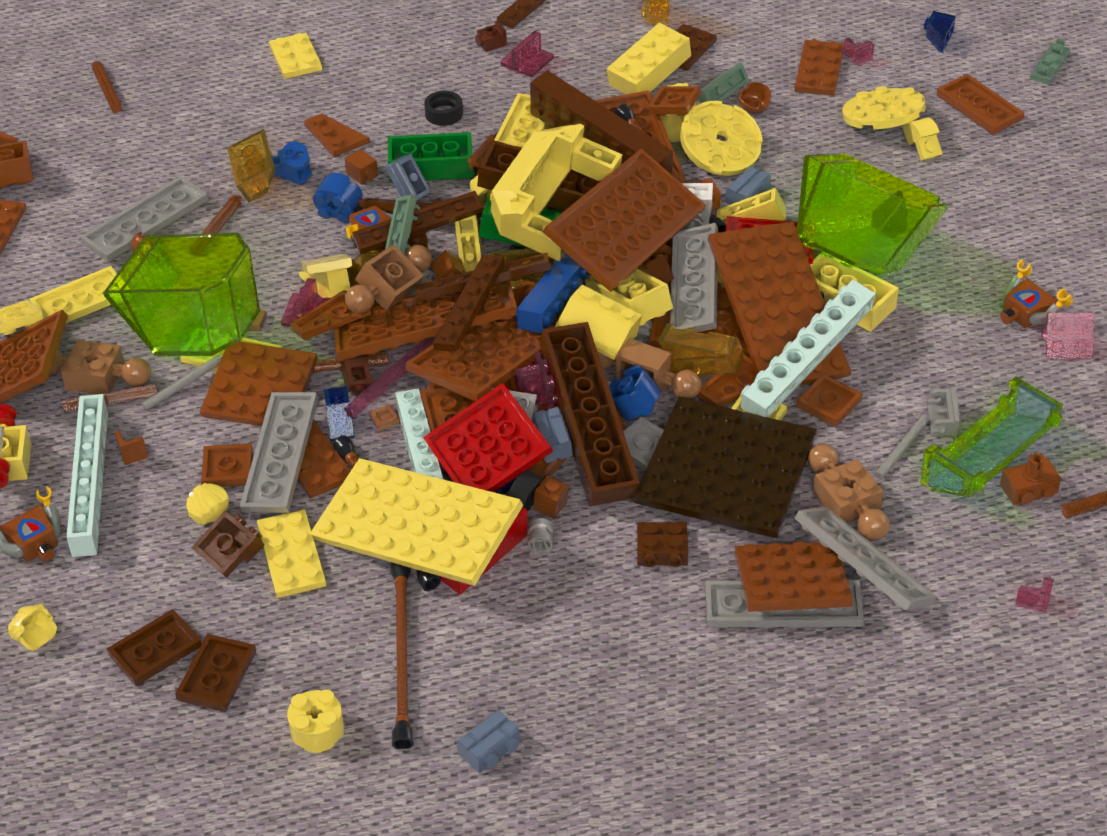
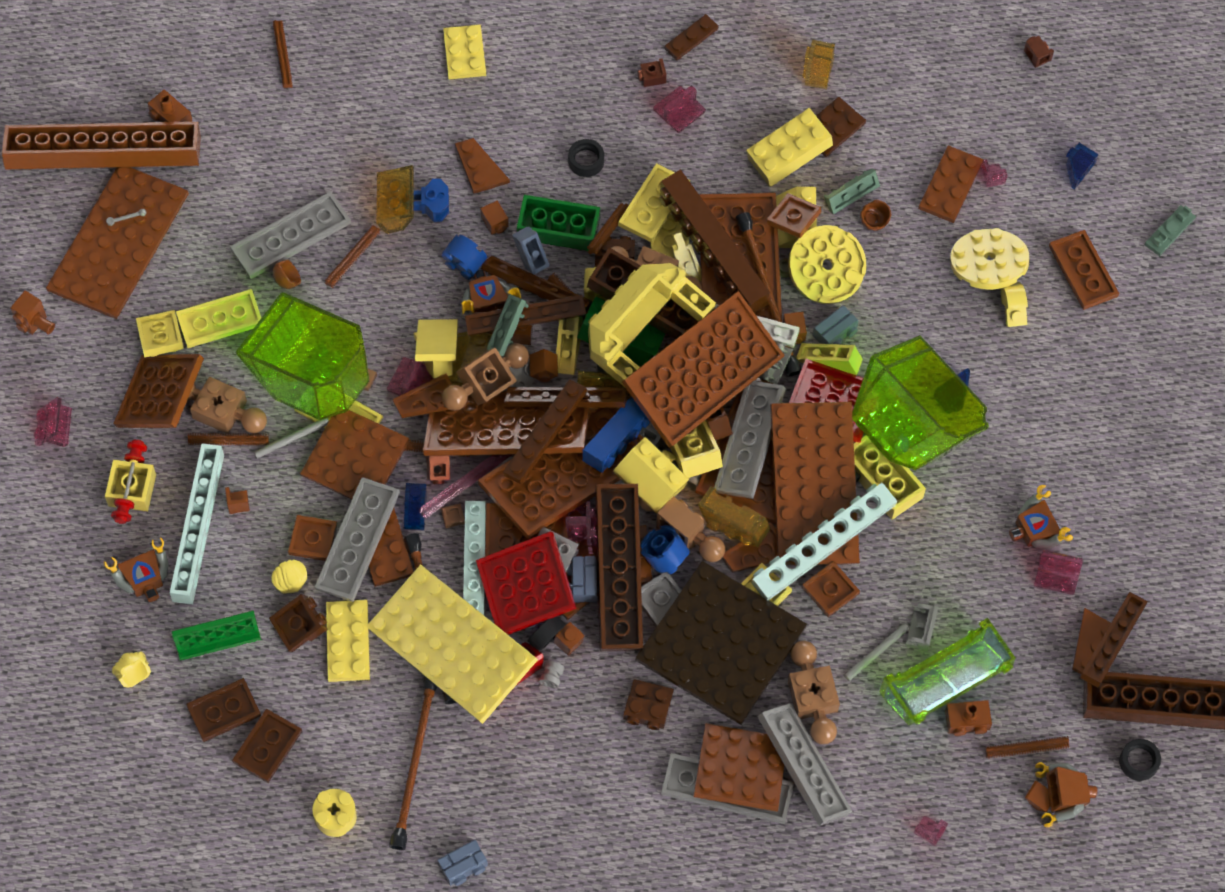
camera: 10 degrees right, 20 degrees up
none -> green fence [171,610,261,661]

